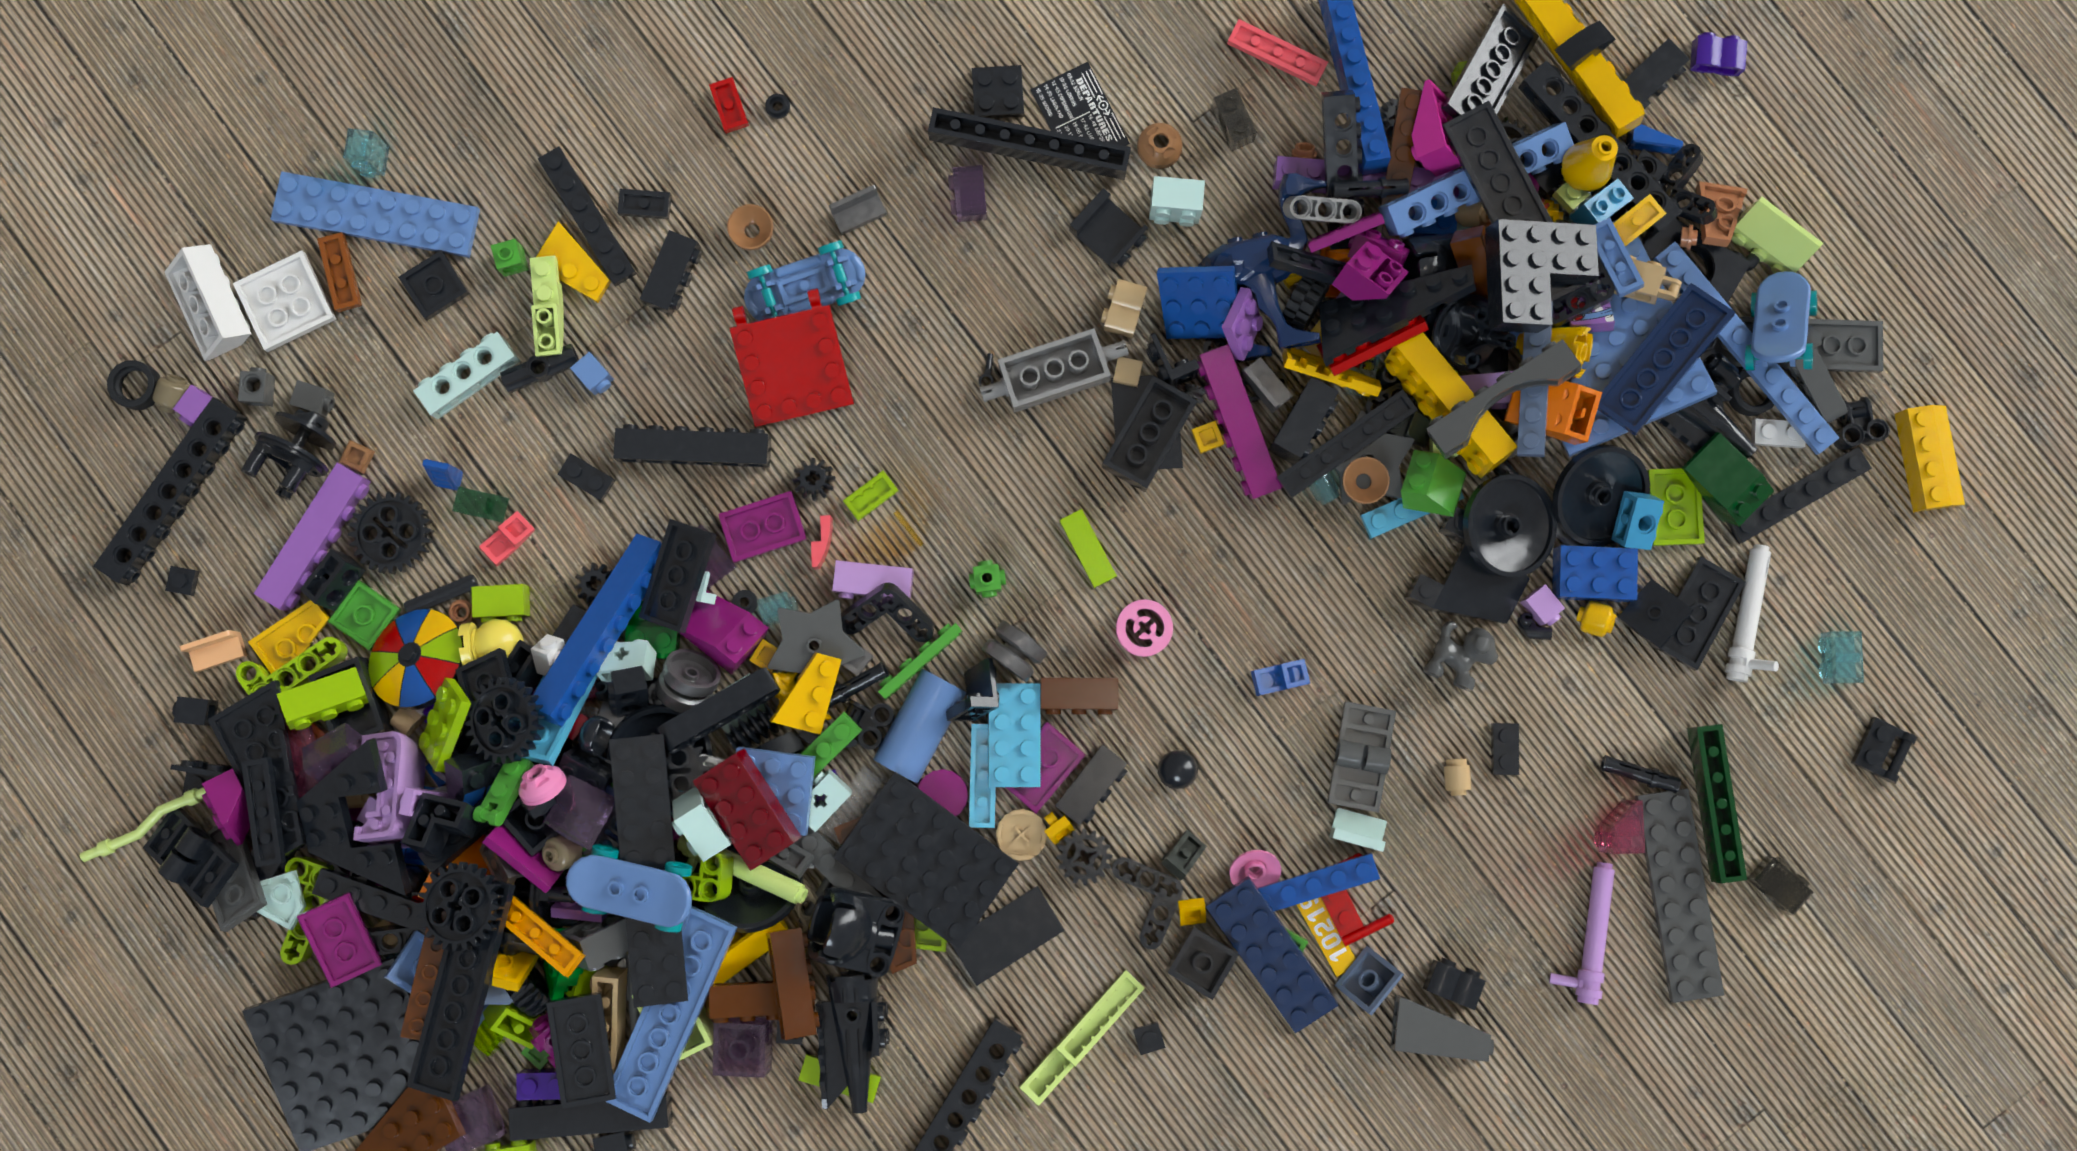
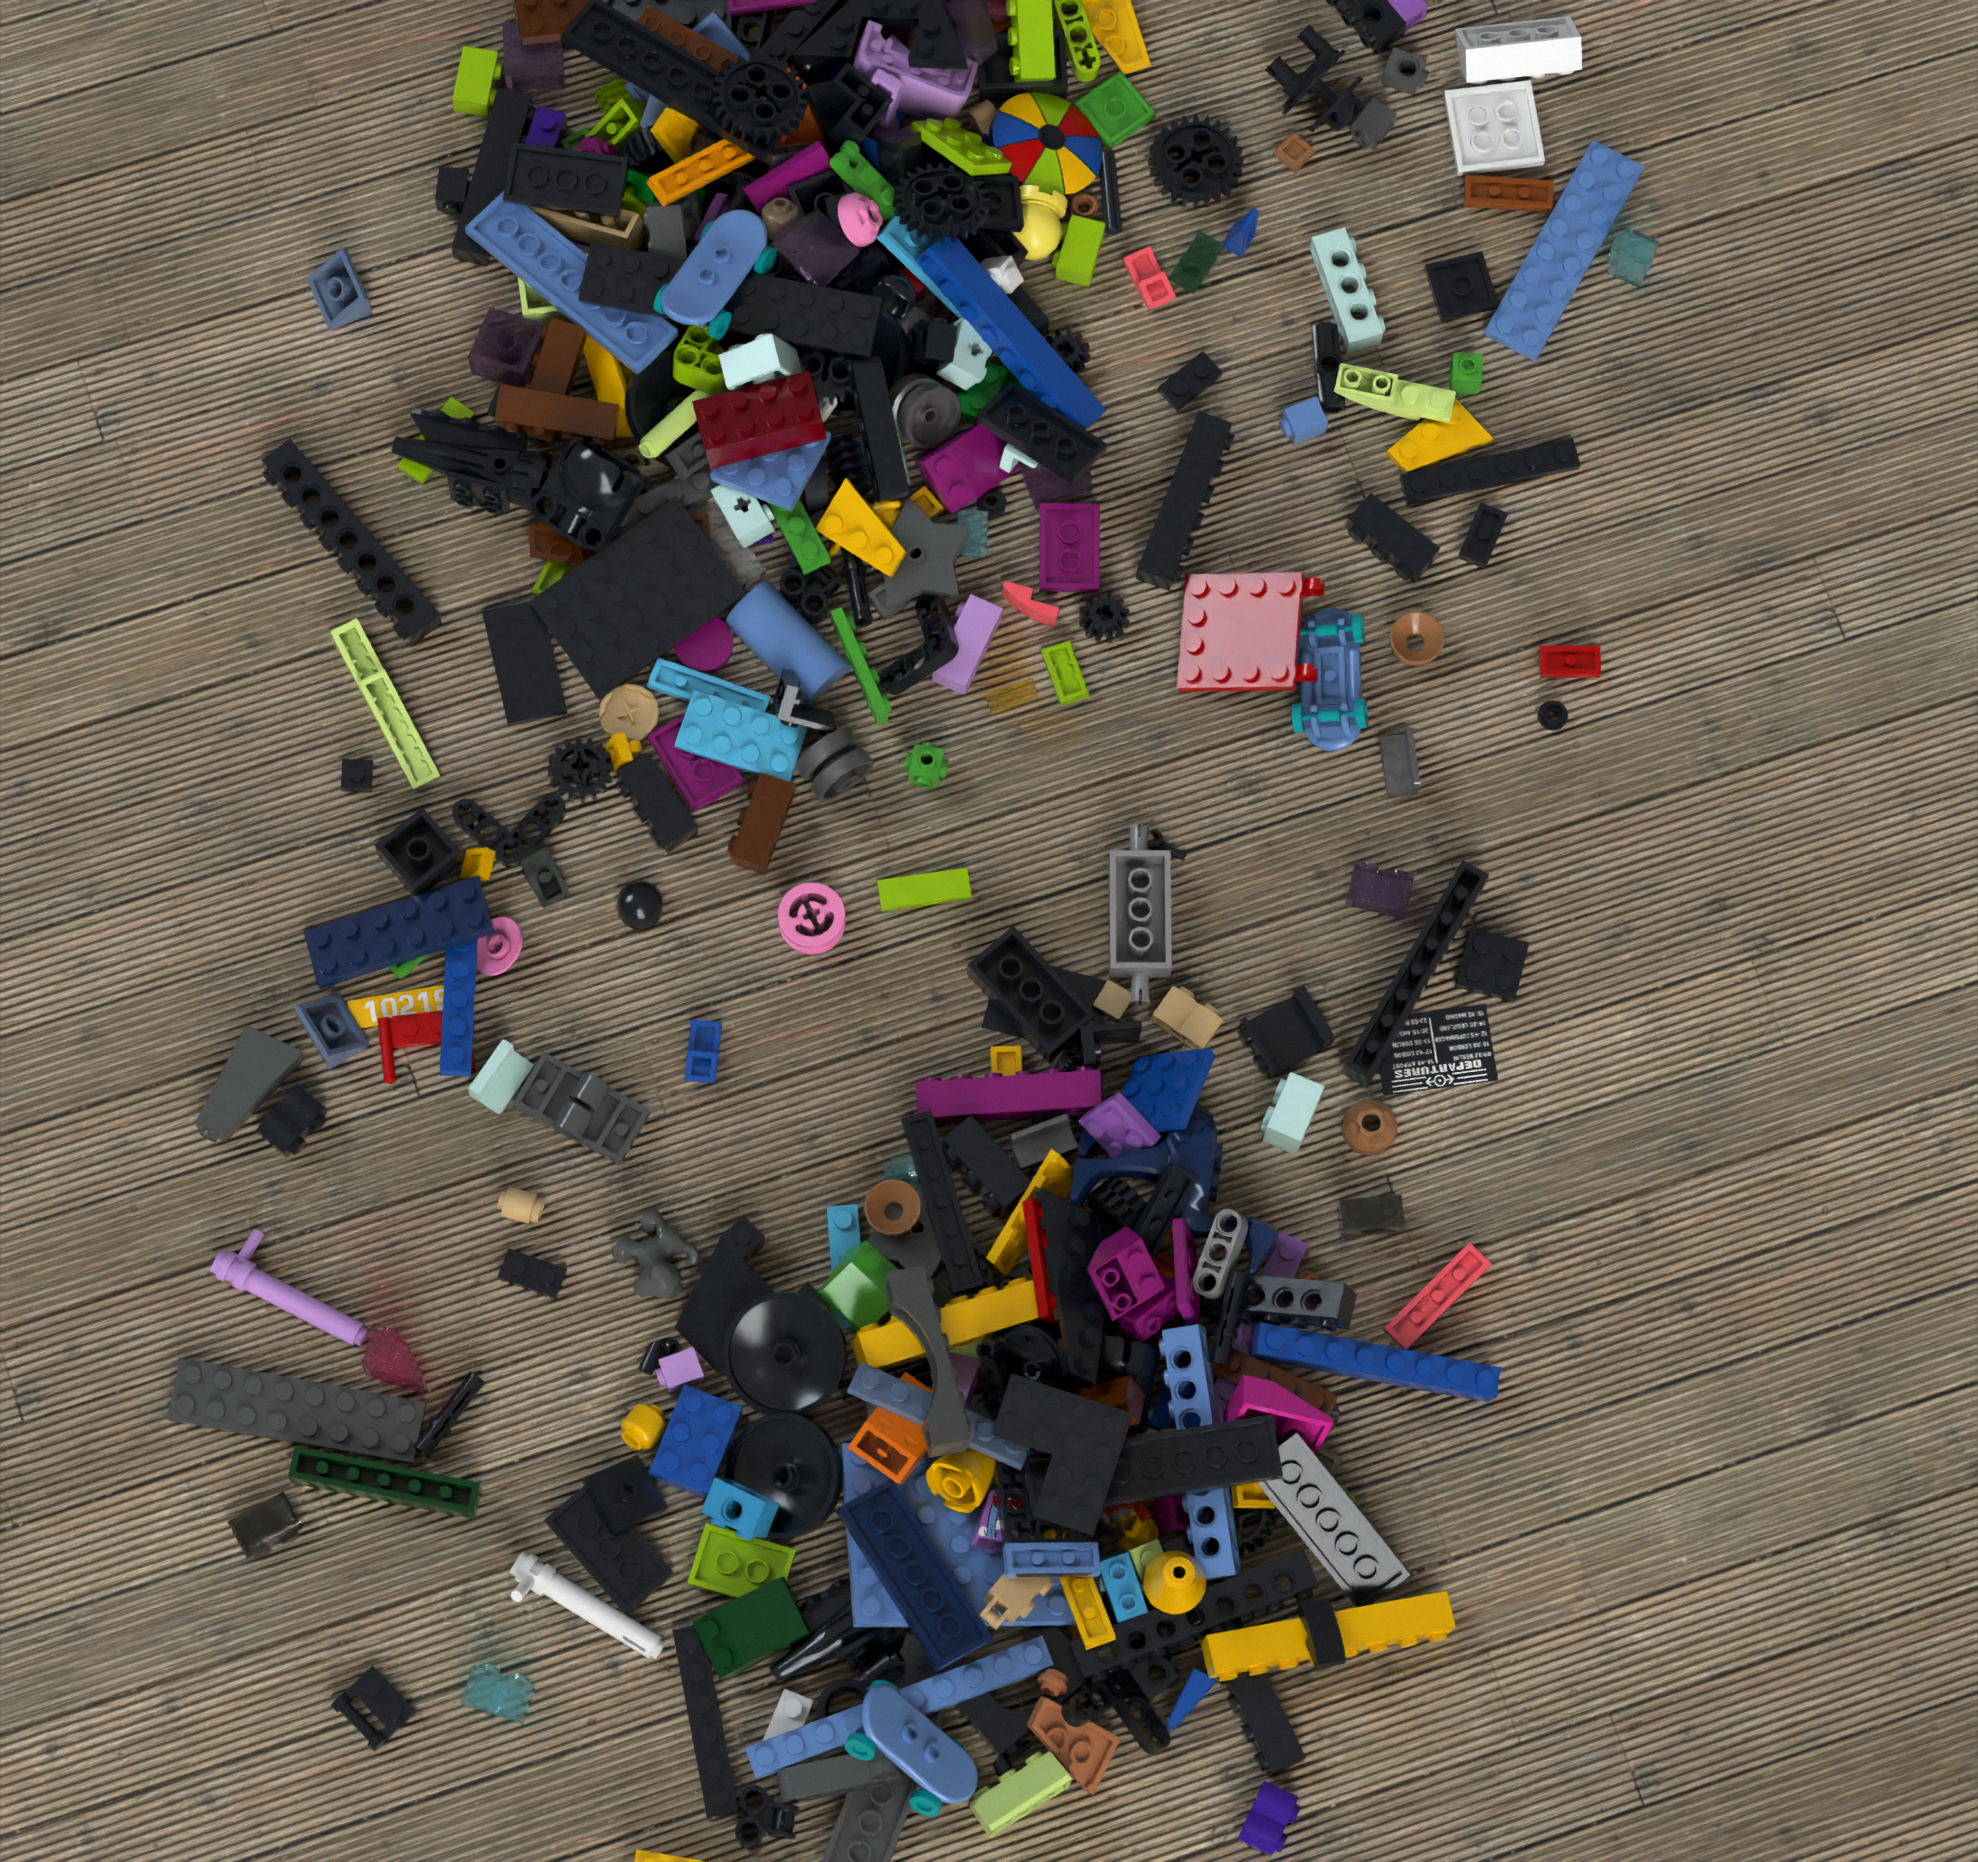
camera: 105 degrees right, 10 degrees down
medium lavender brick [253,463,371,611] -> none
black brick [300,548,366,611] -> none

